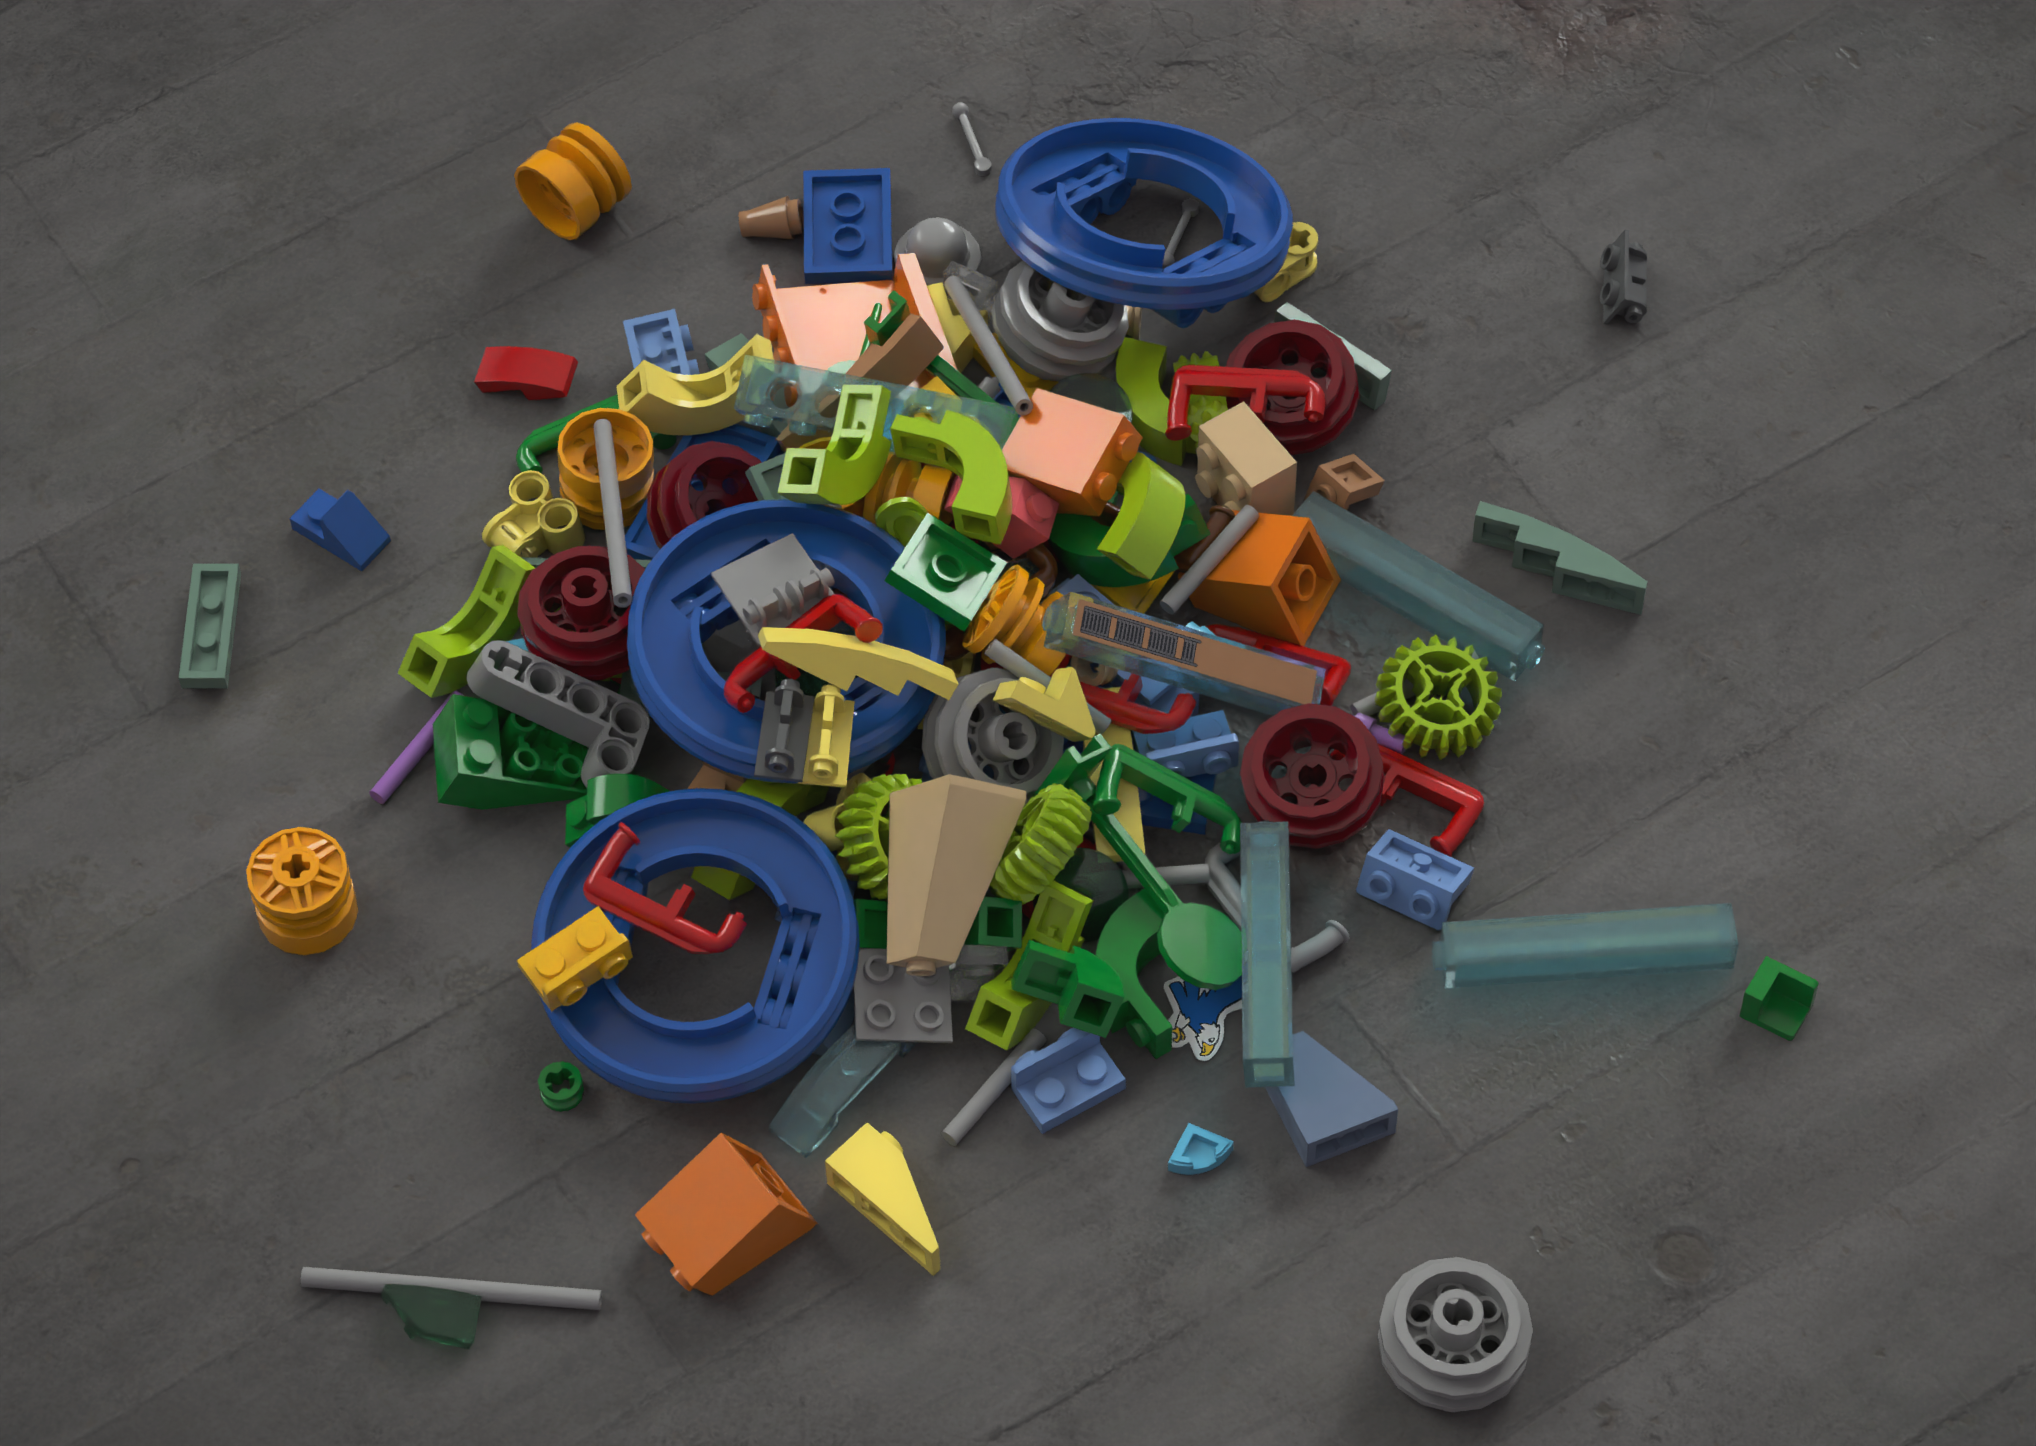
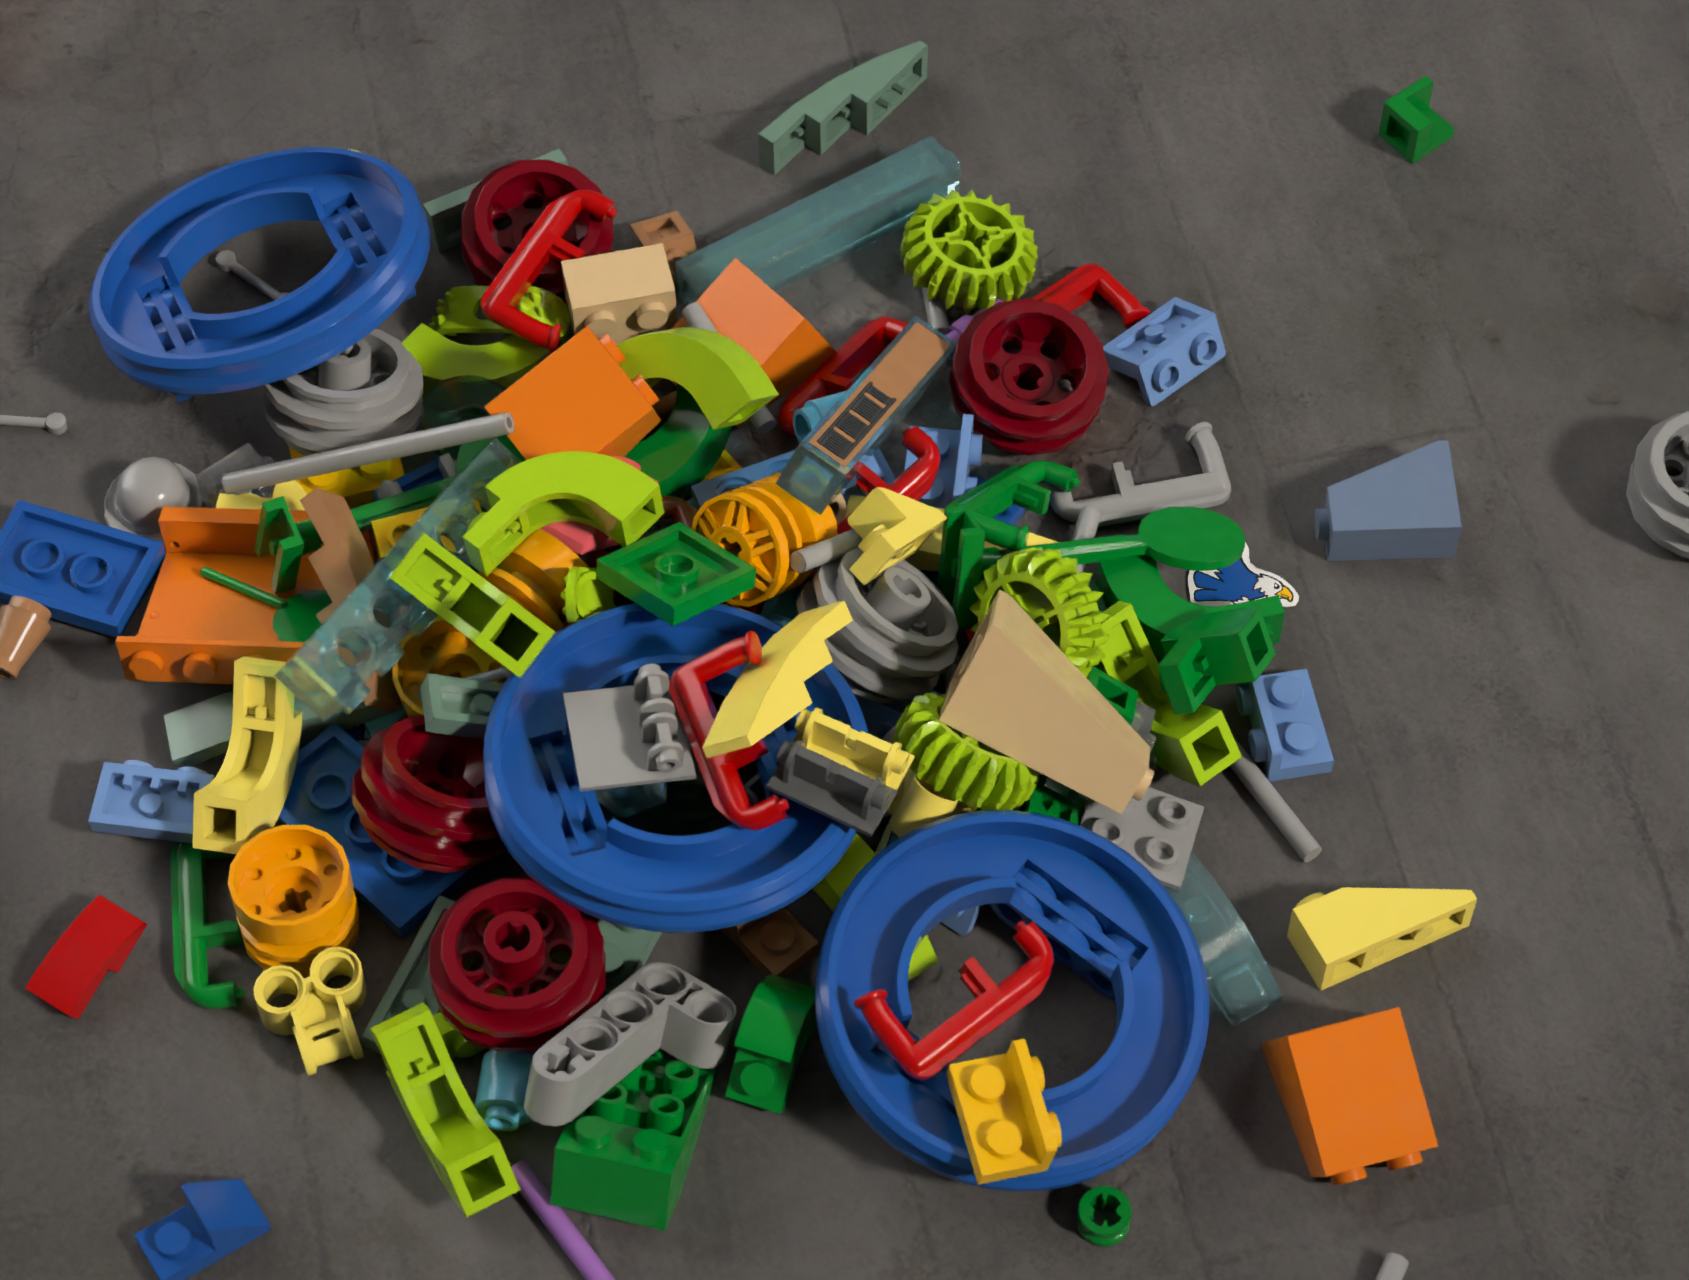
camera: 70 degrees left, 0 degrees up
light grey piece [593,419,632,607] -> none
medium azure tile [1168,1123,1234,1175] -> none
clear light blue brick [1240,821,1295,1088] -> none
clear light blue brick [1432,903,1739,988] -> none

